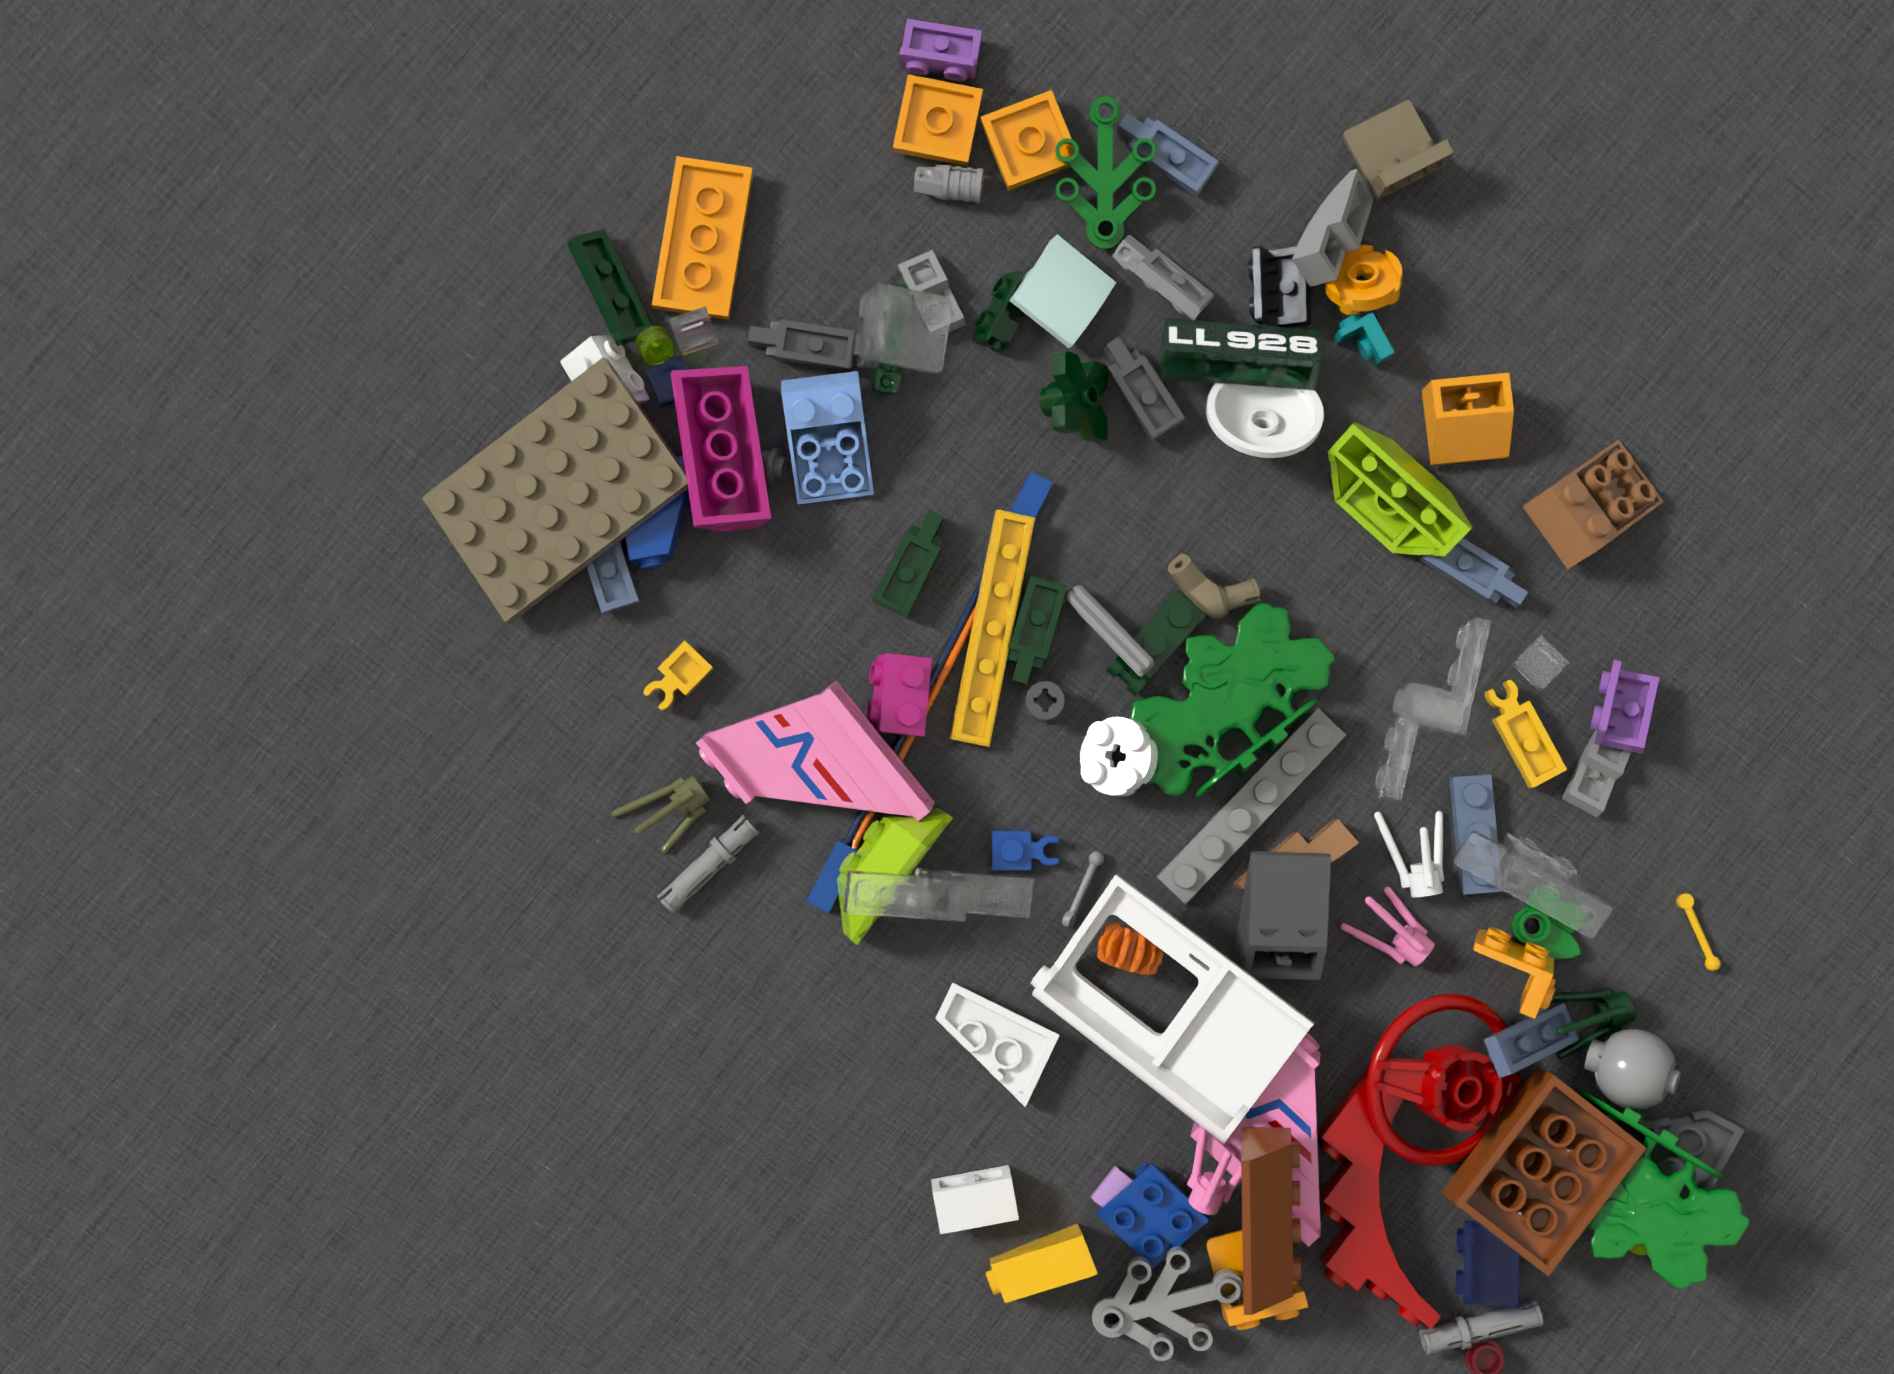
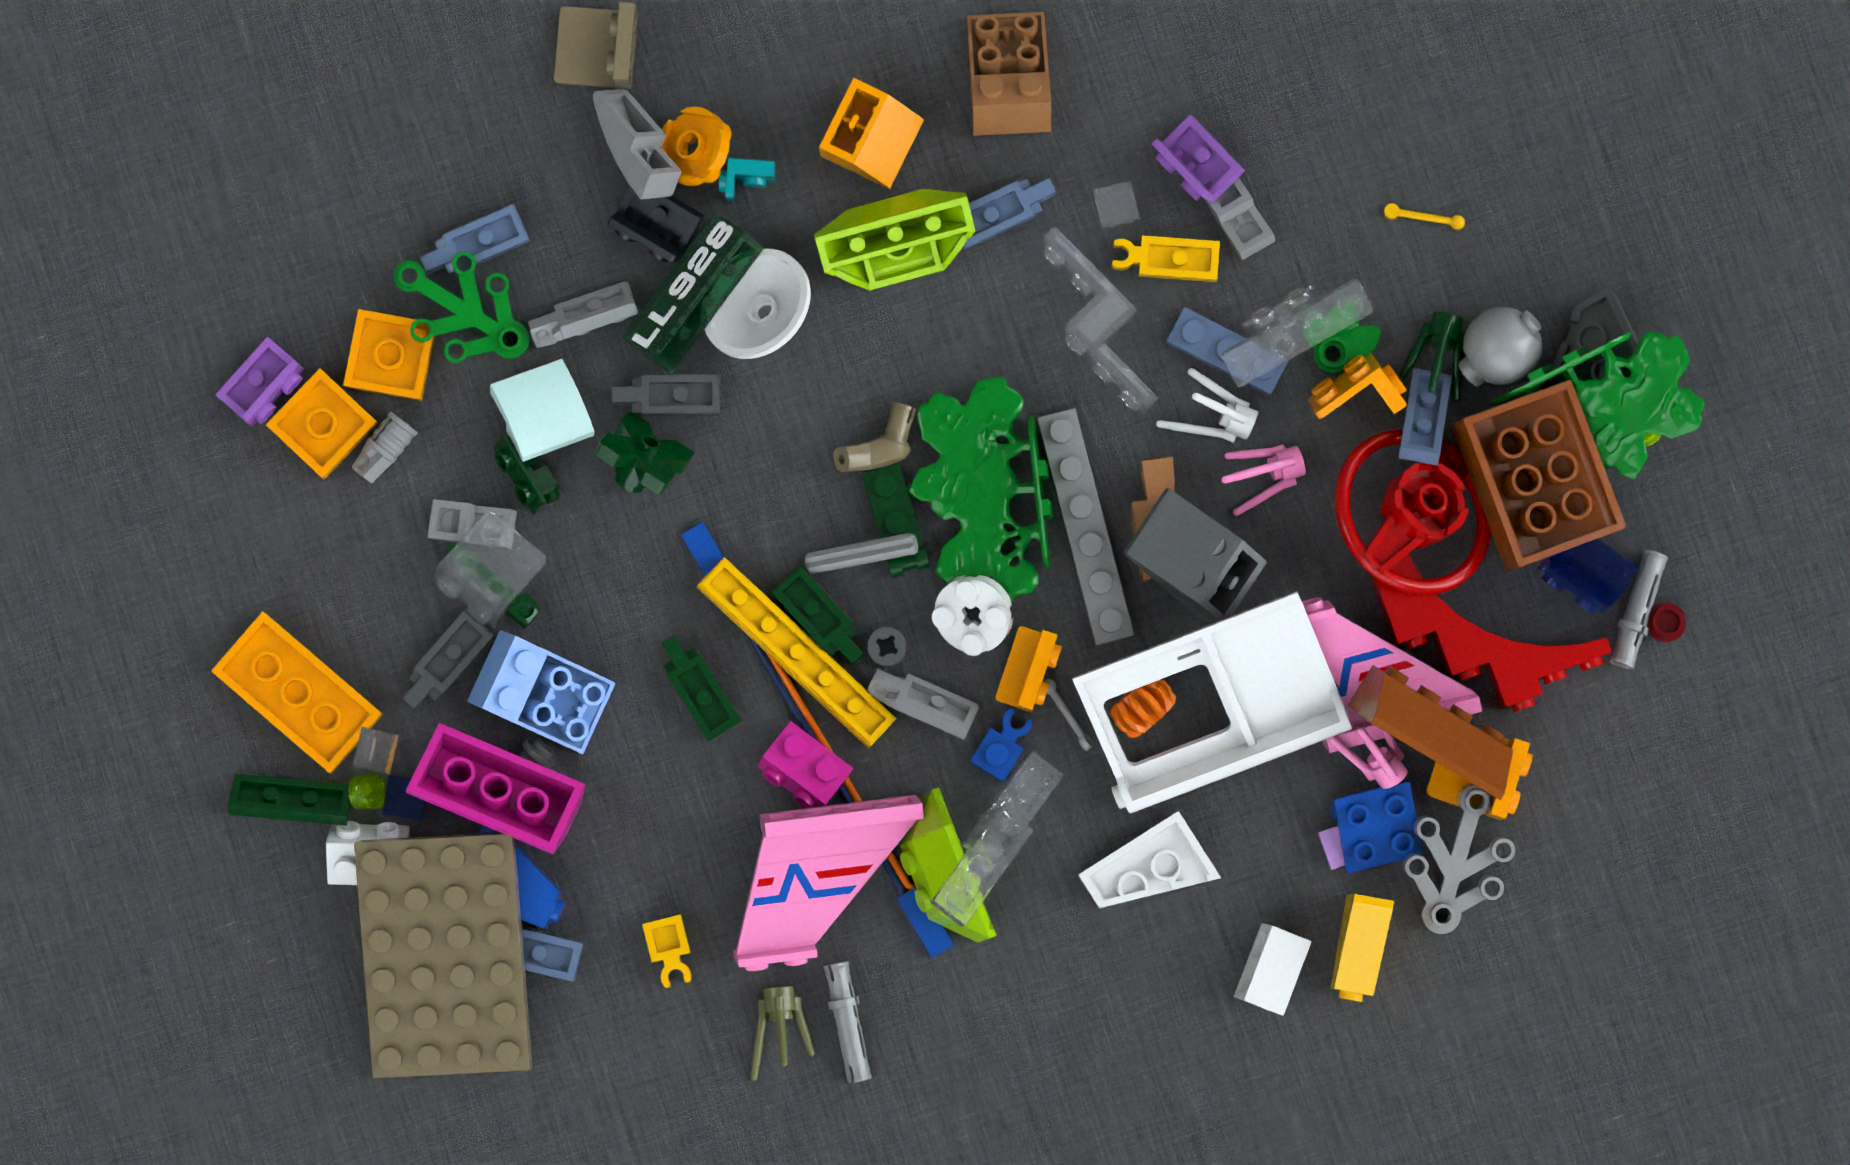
camera: 55 degrees left, 0 degrees up
none -> light grey hinge [867,669,979,740]
none -> light orange bracket [995,626,1062,713]

